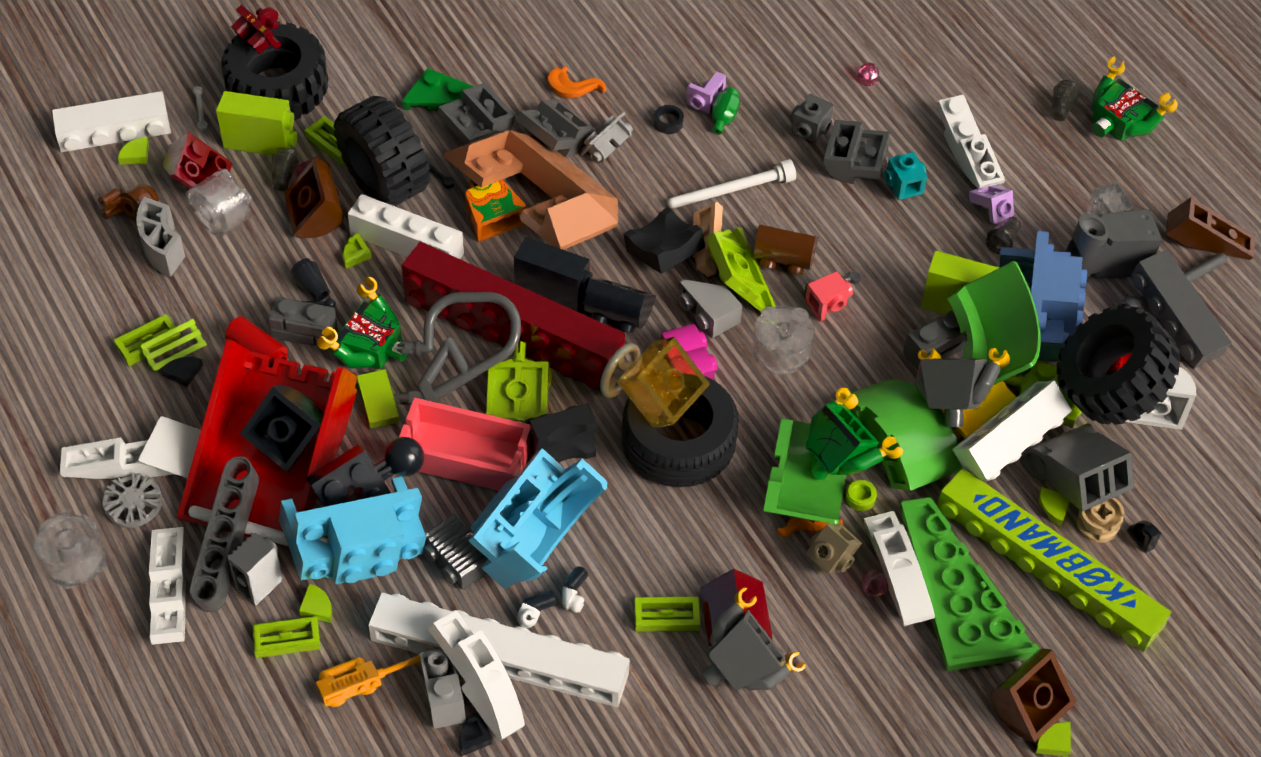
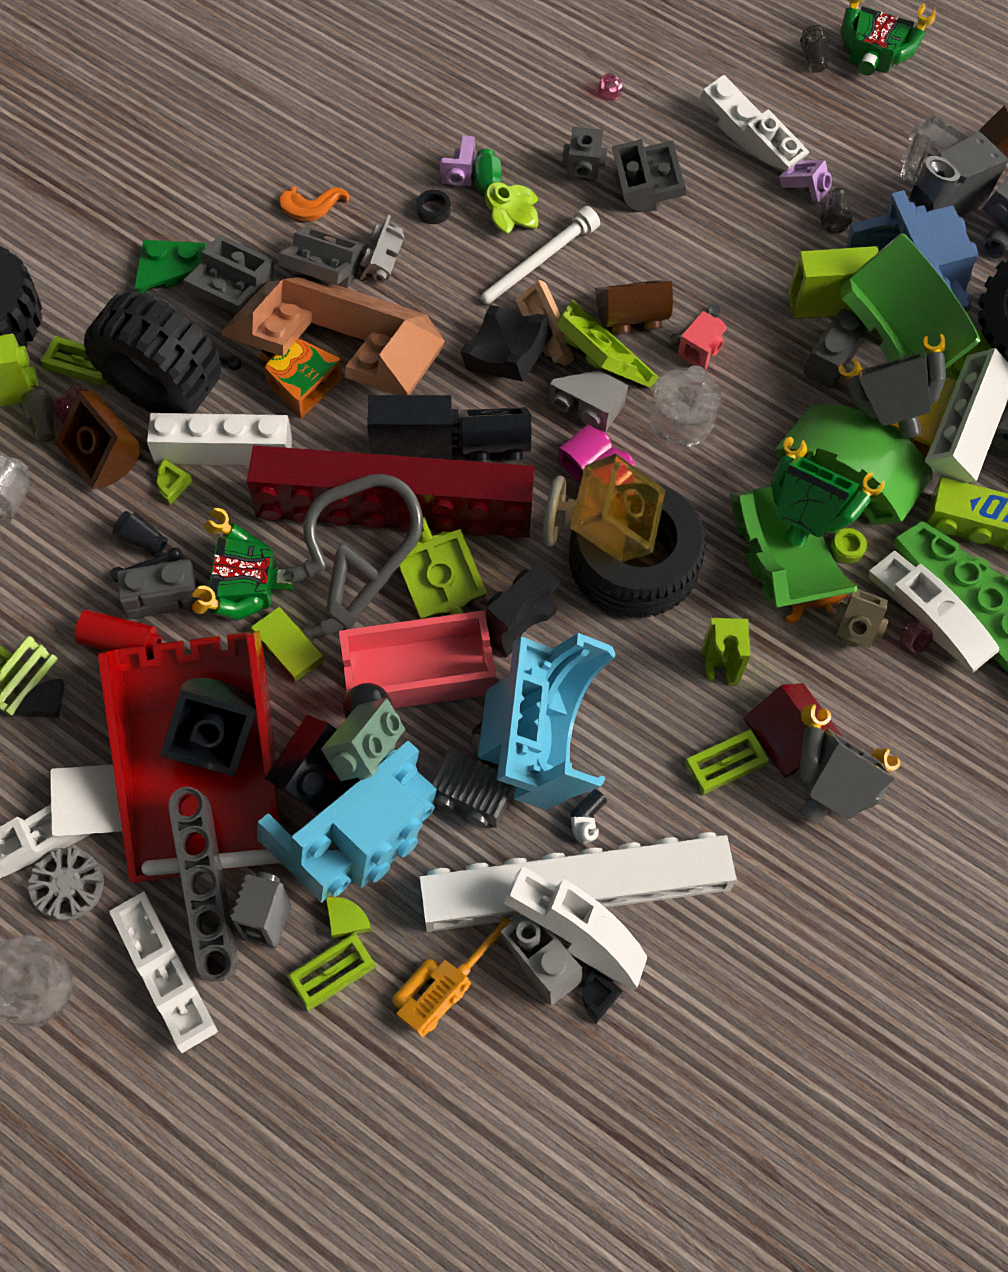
camera: 25 degrees left, 10 degrees up
arm [562,566,588,613] -> none
teal brick [884,152,927,200] -> none
none -> sand green brick [321,698,405,781]
none -> lime plate [485,182,538,235]
none -> lime hinge [701,618,751,686]

